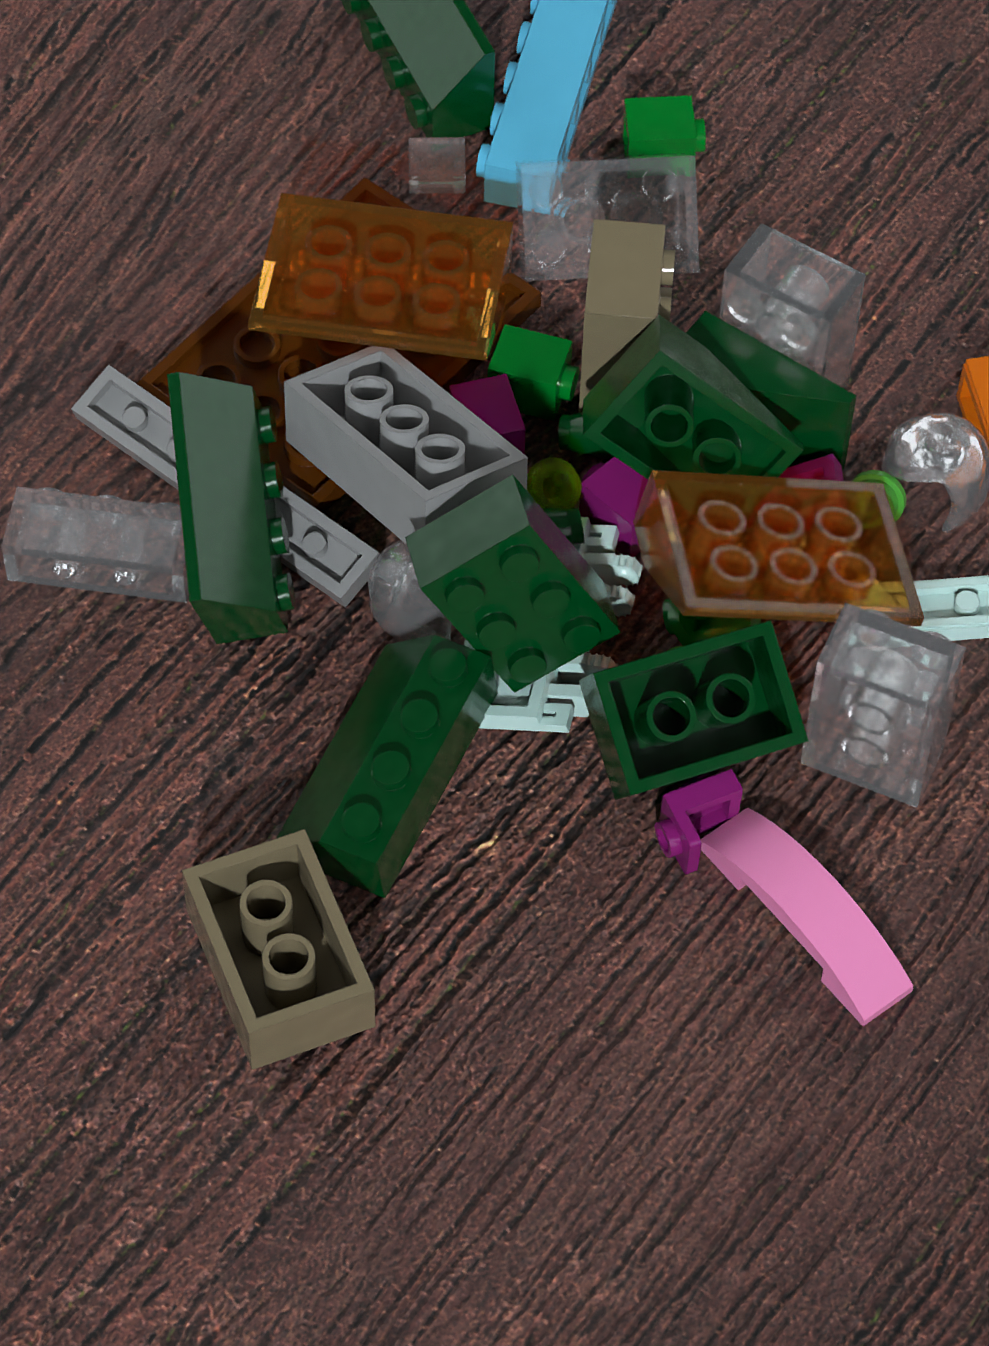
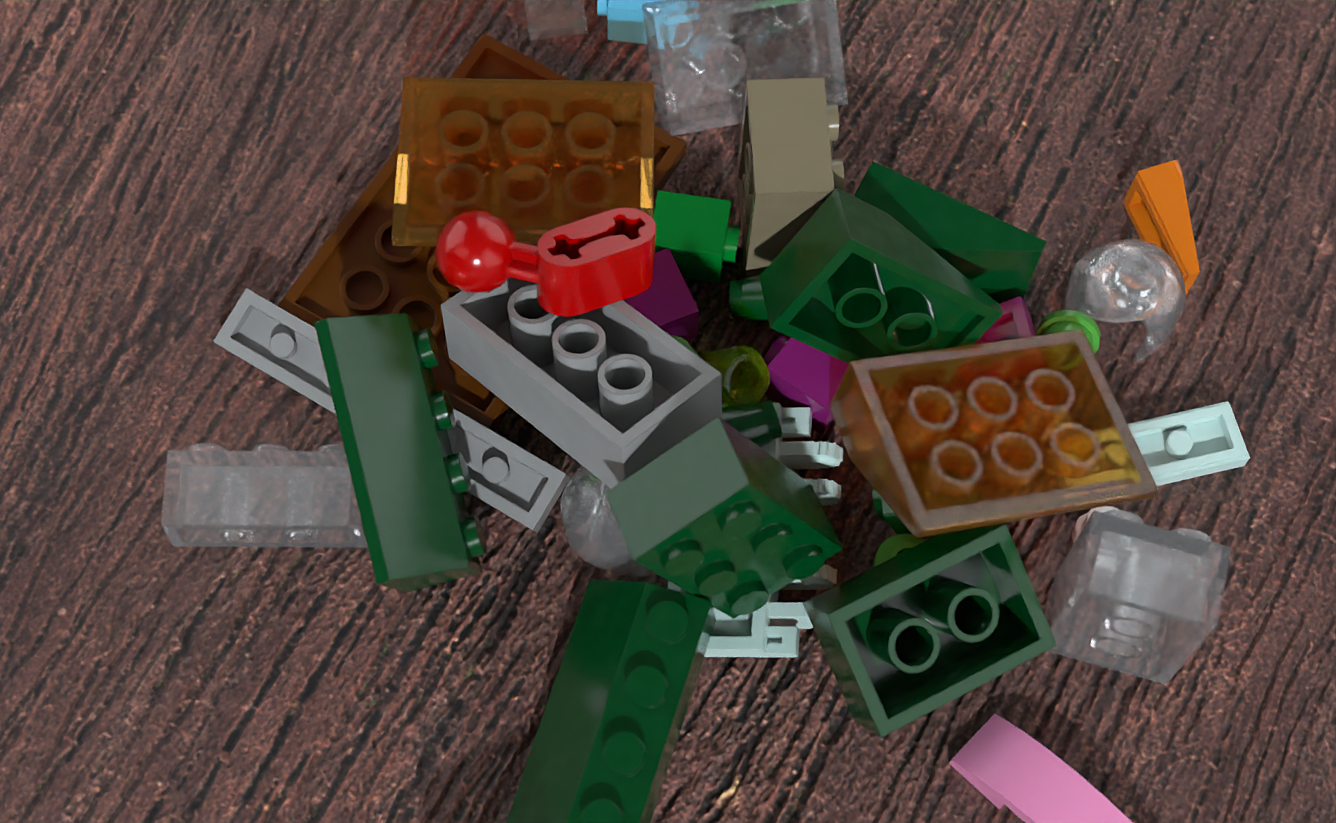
camera: 10 degrees left, 10 degrees up
magenta bracket [655,769,743,875] -> none
clear brick [719,223,866,389] -> none
none -> red beam [434,207,656,317]

